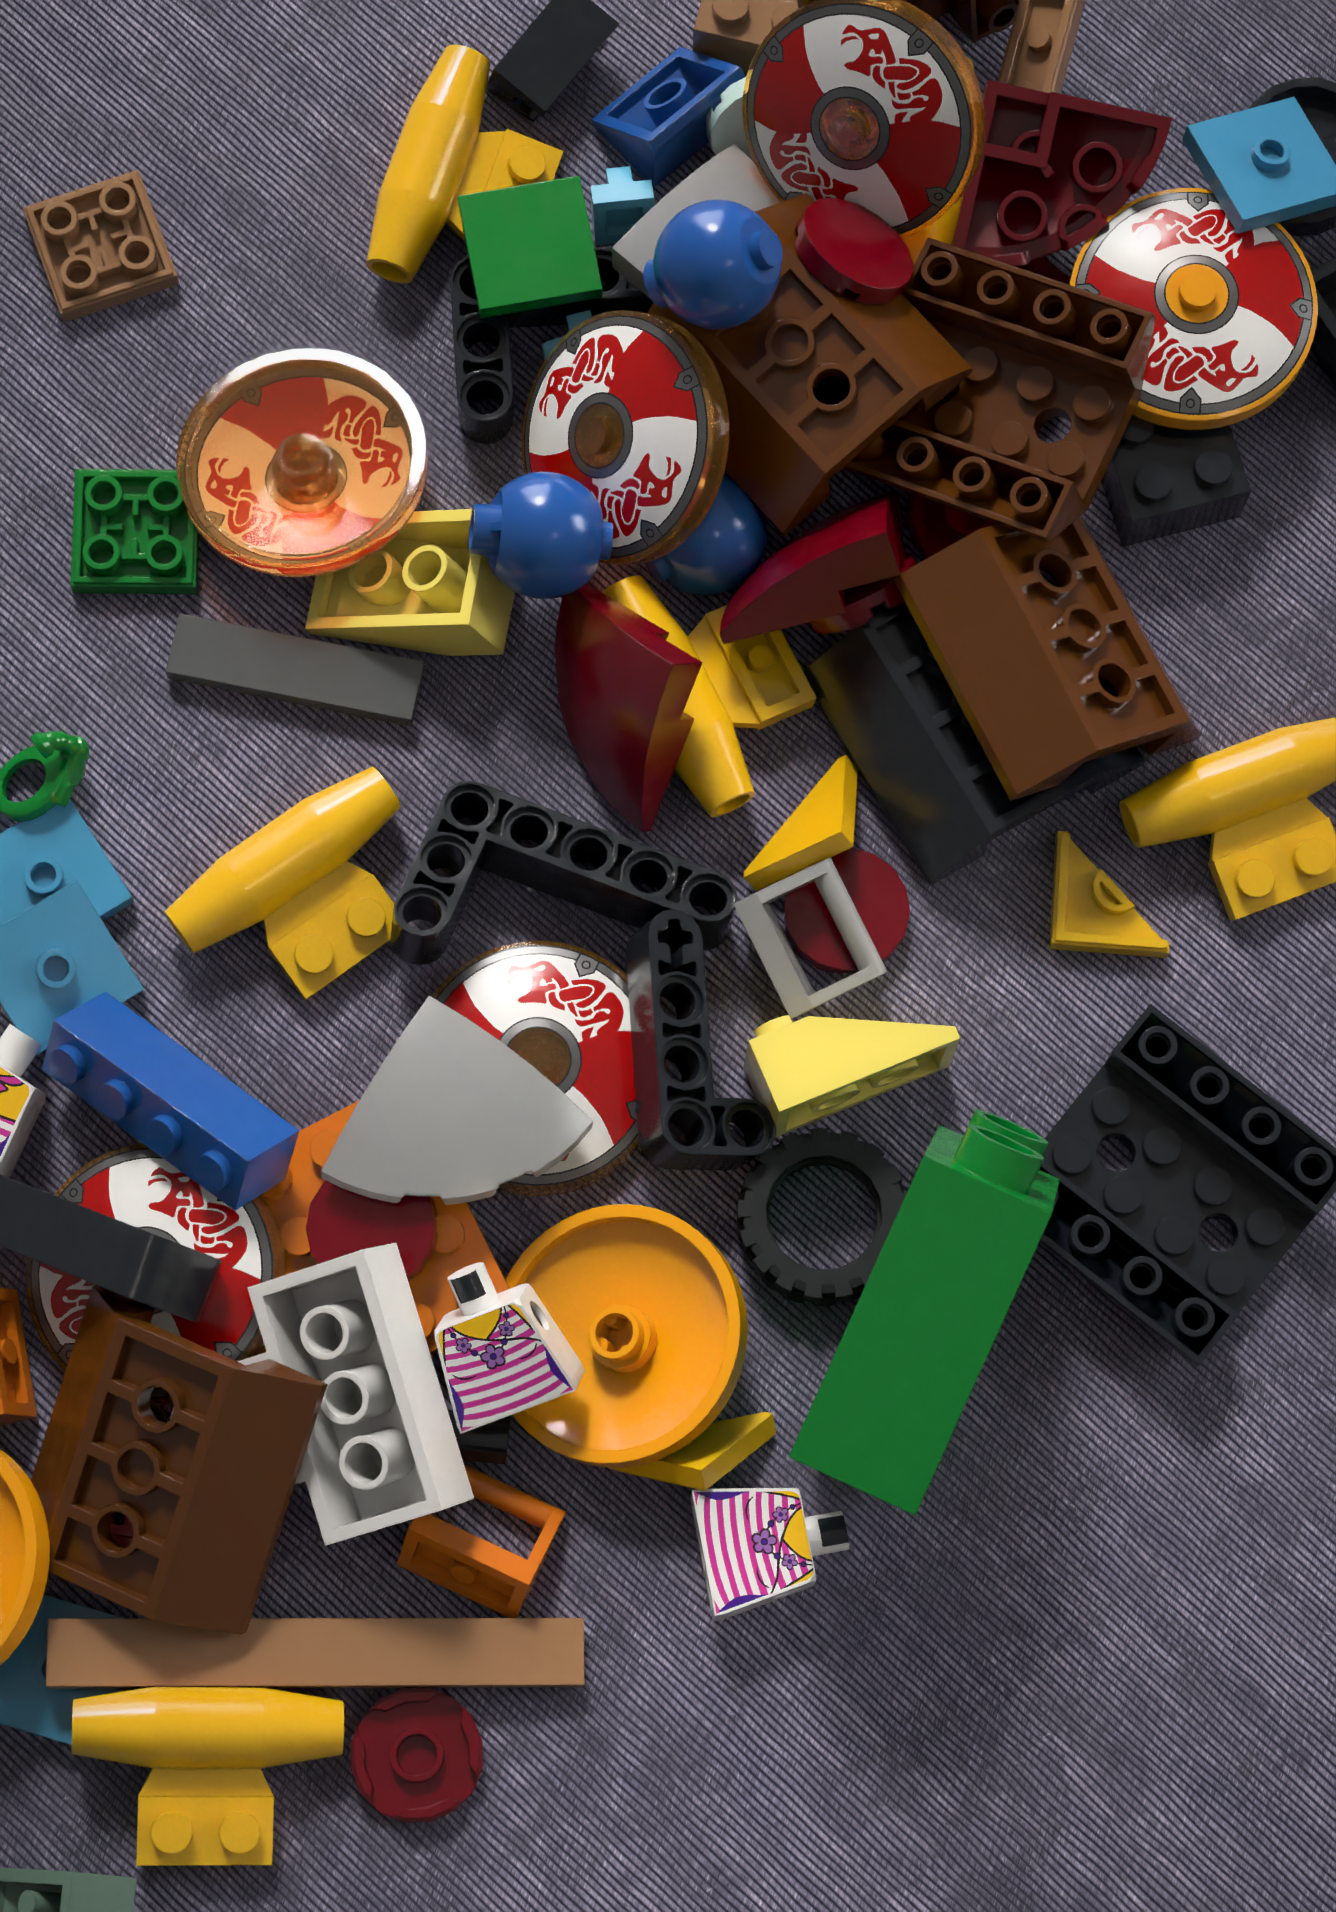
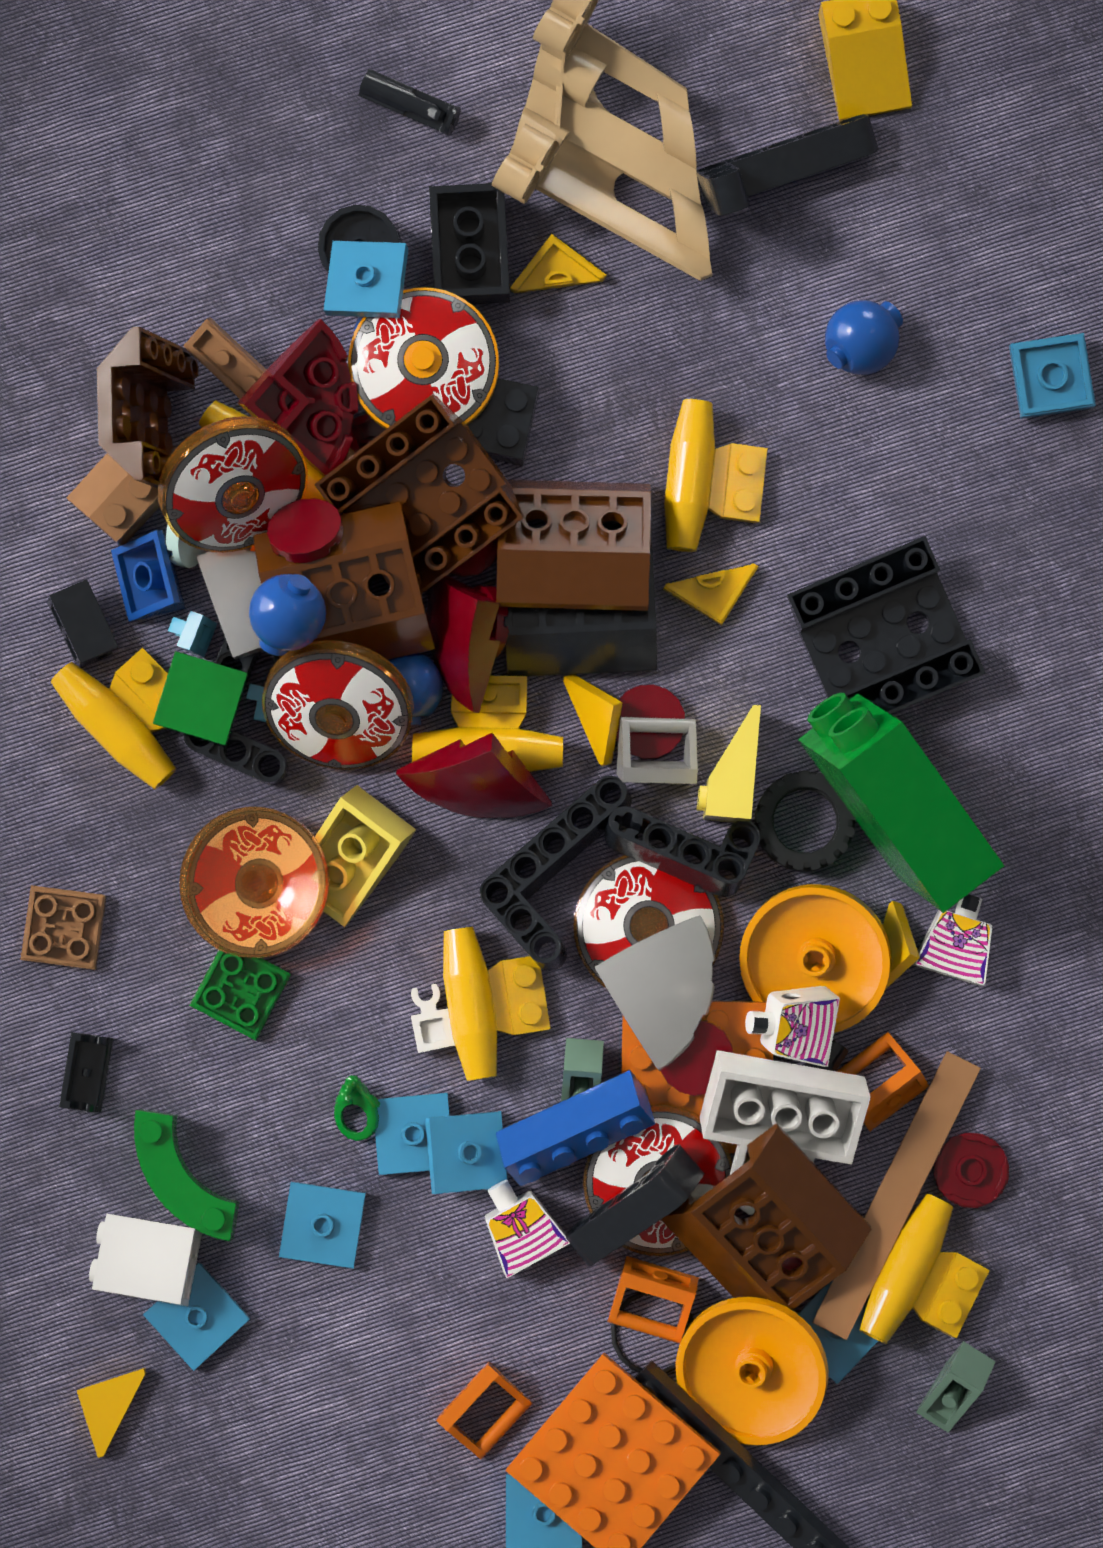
camera: 55 degrees left, 10 degrees up
dark grey tile [165,613,425,726] -> none
blue brick [468,471,613,599] -> none
none -> white plate [411,984,455,1053]
none -> sand green slope [561,1038,604,1102]

